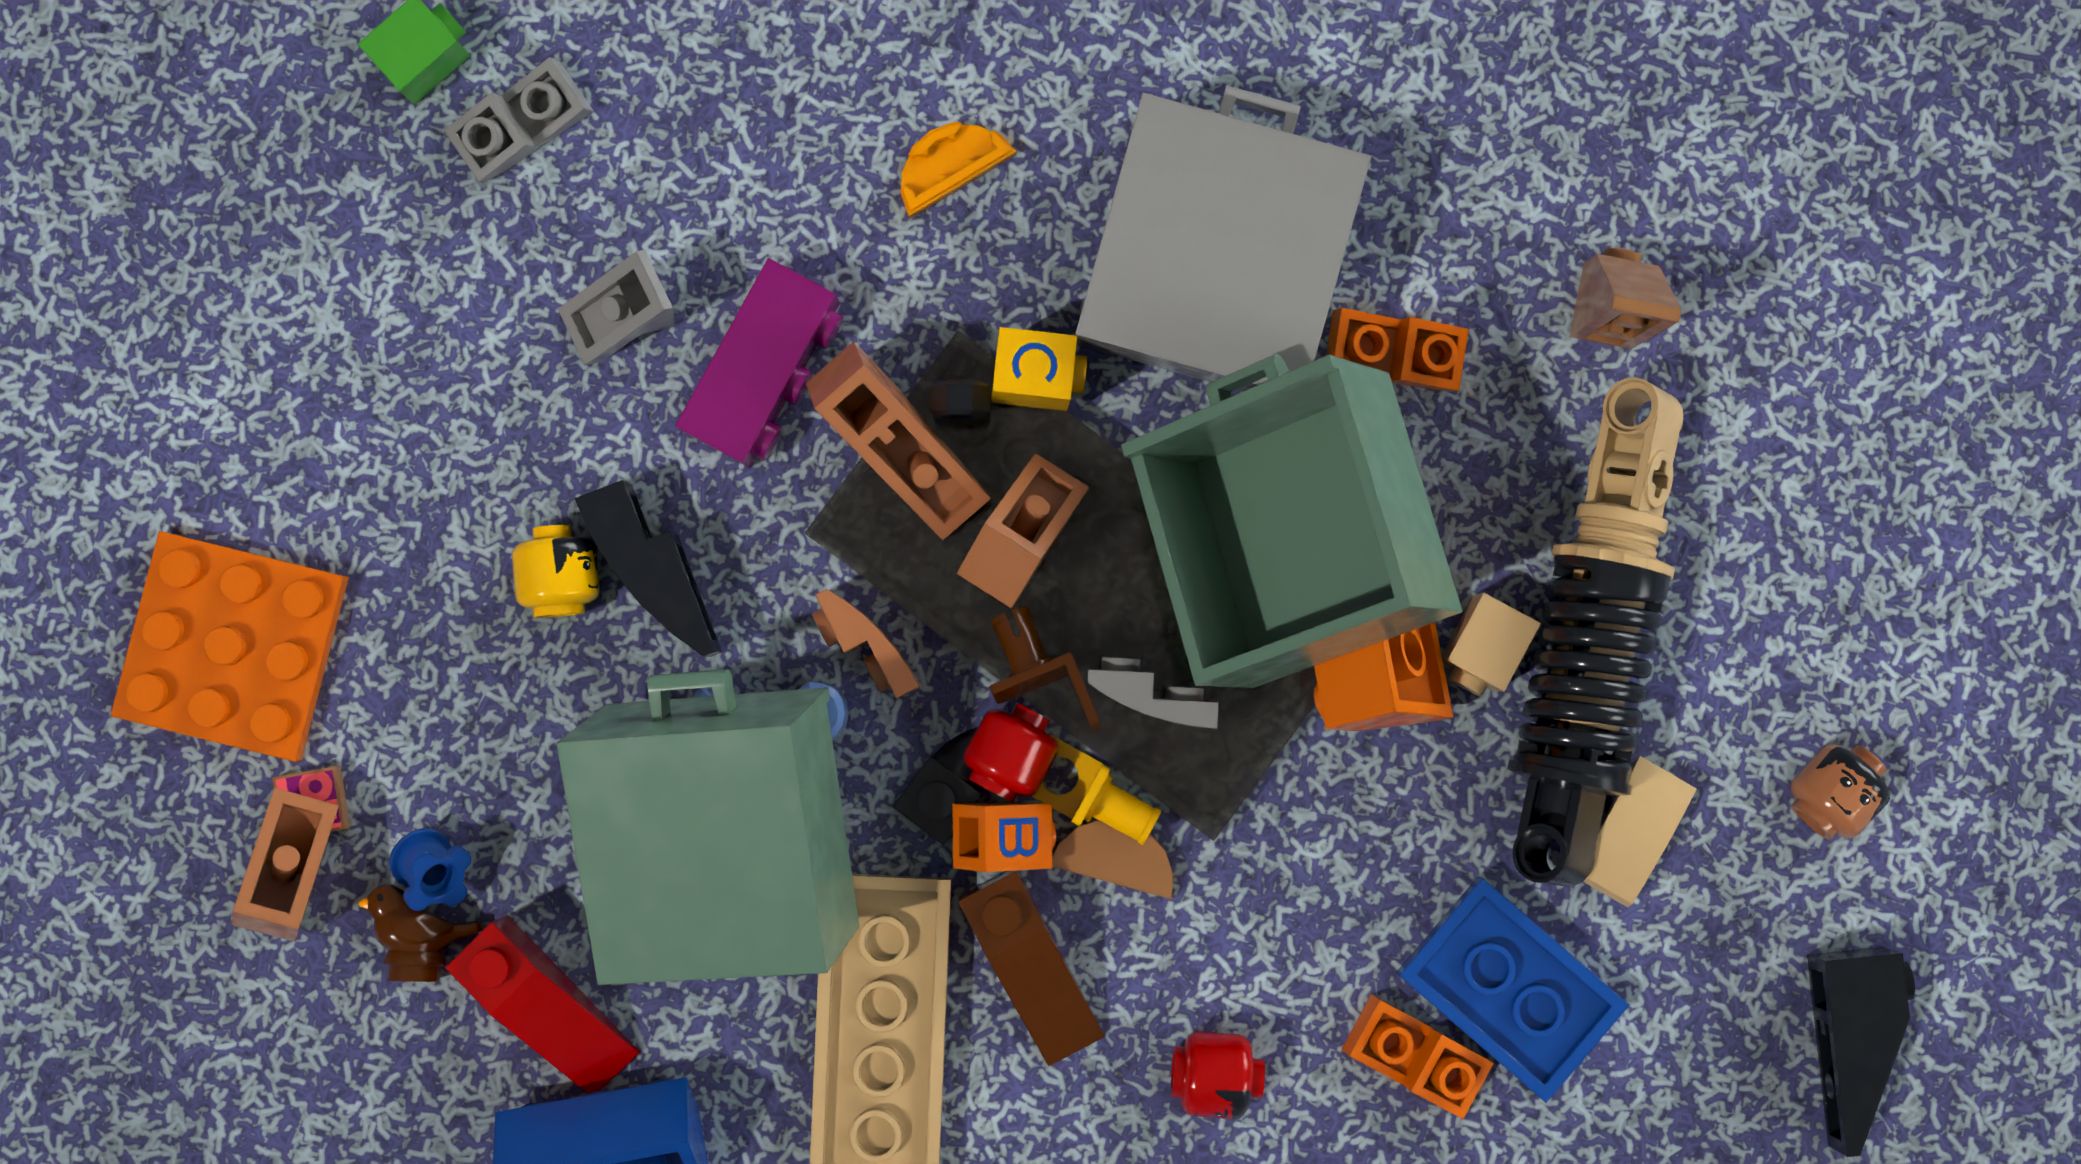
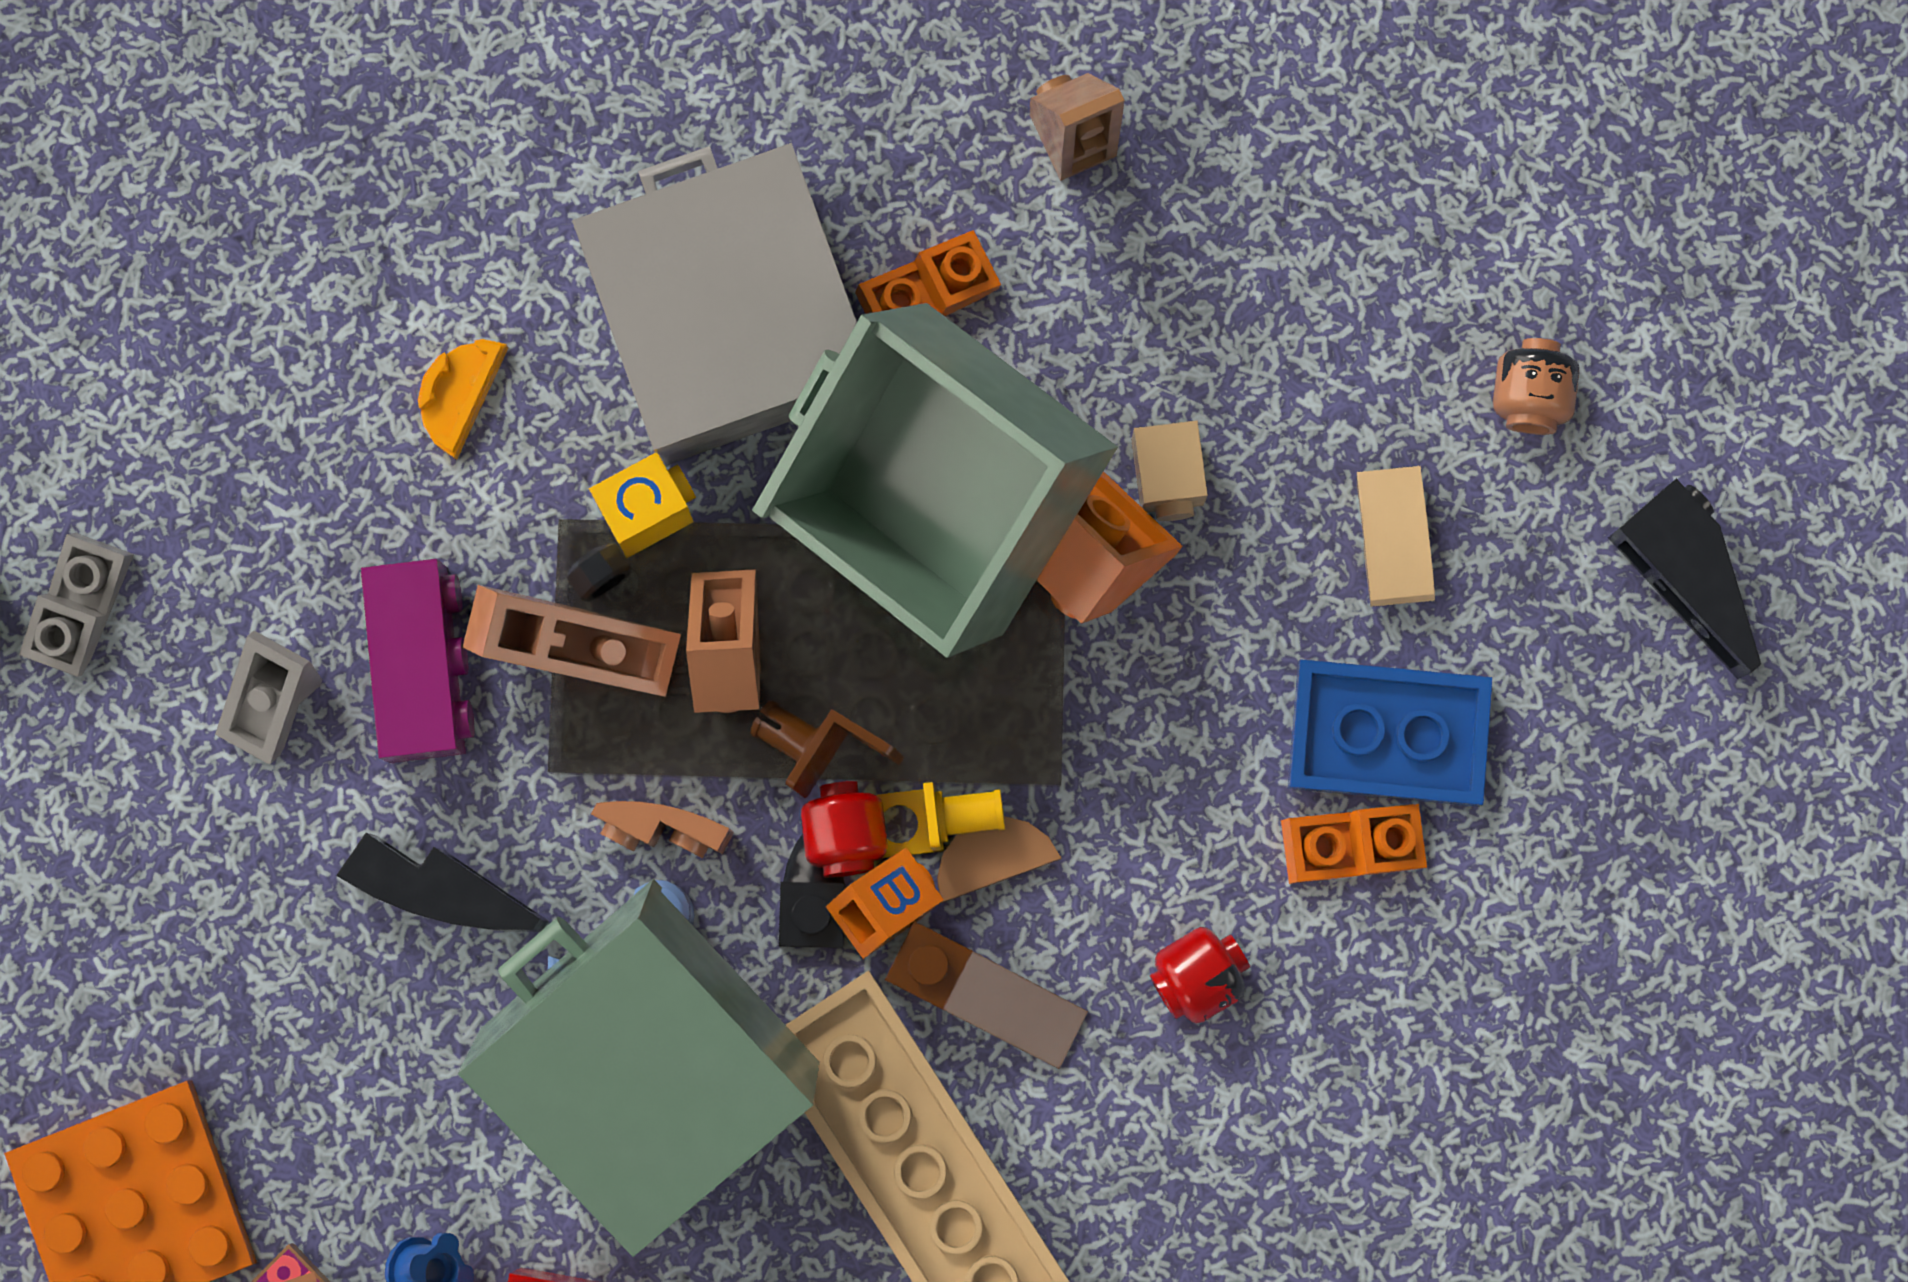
camera: 30 degrees left, 5 degrees down
yellow head [512,525,599,618] -> none
light grey slope [1086,657,1218,729] -> none
black piece [1507,377,1683,887] -> none

